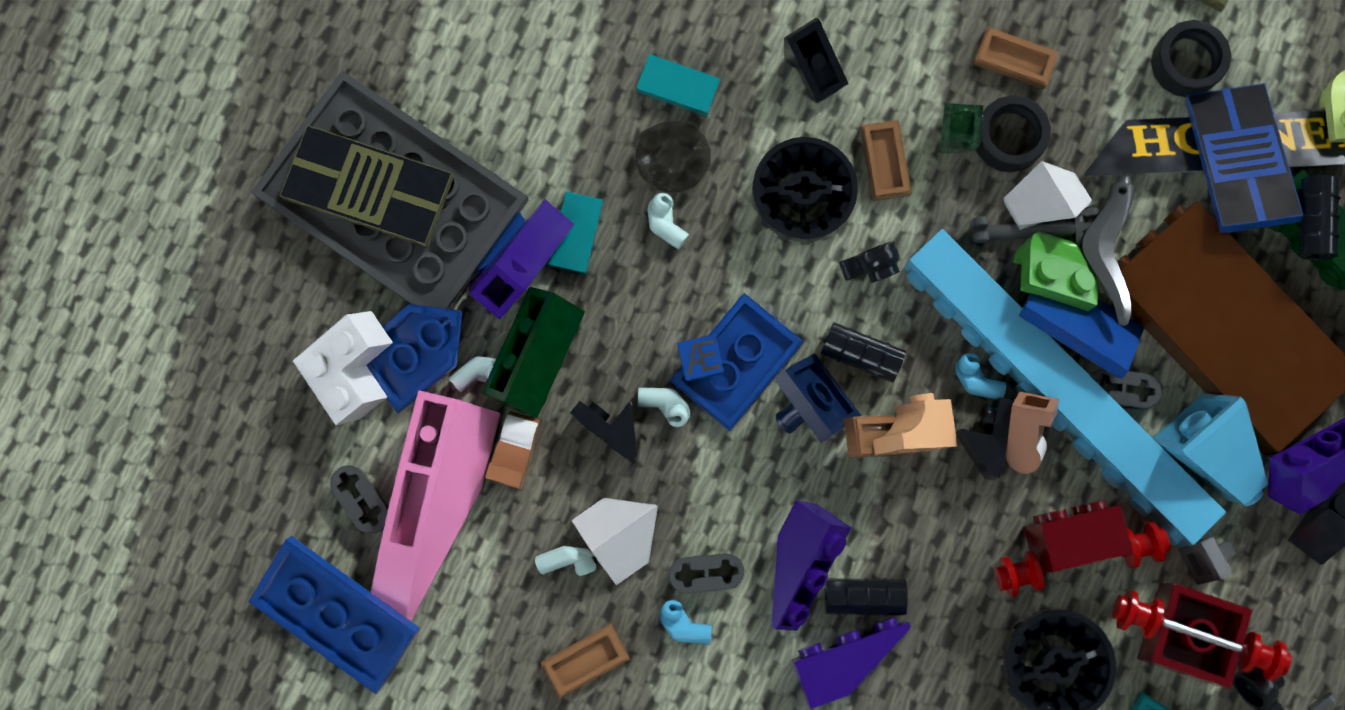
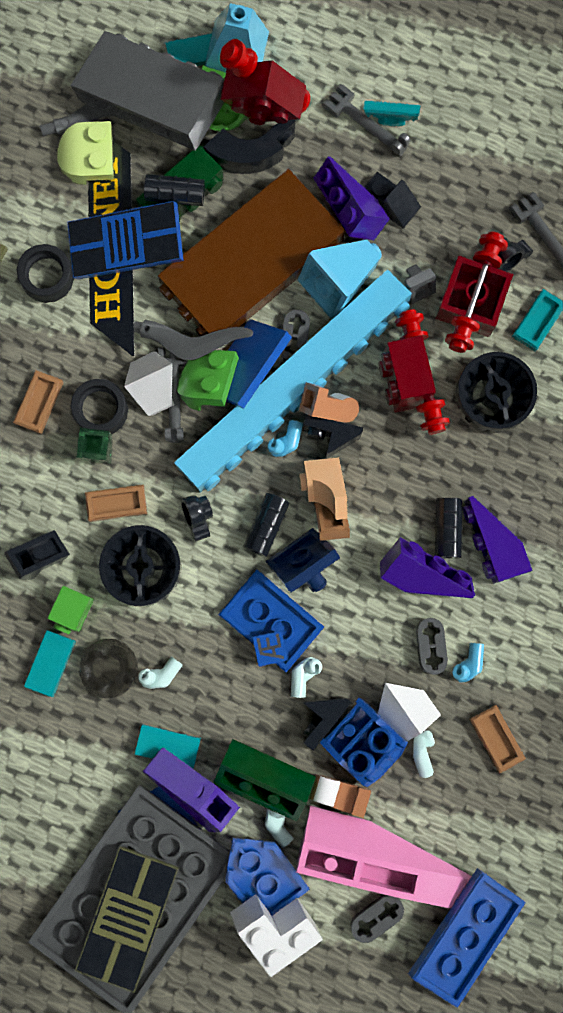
camera: 95 degrees left, 0 degrees up
none -> bright green brick [48,586,94,635]
none -> blue slope [320,698,408,787]

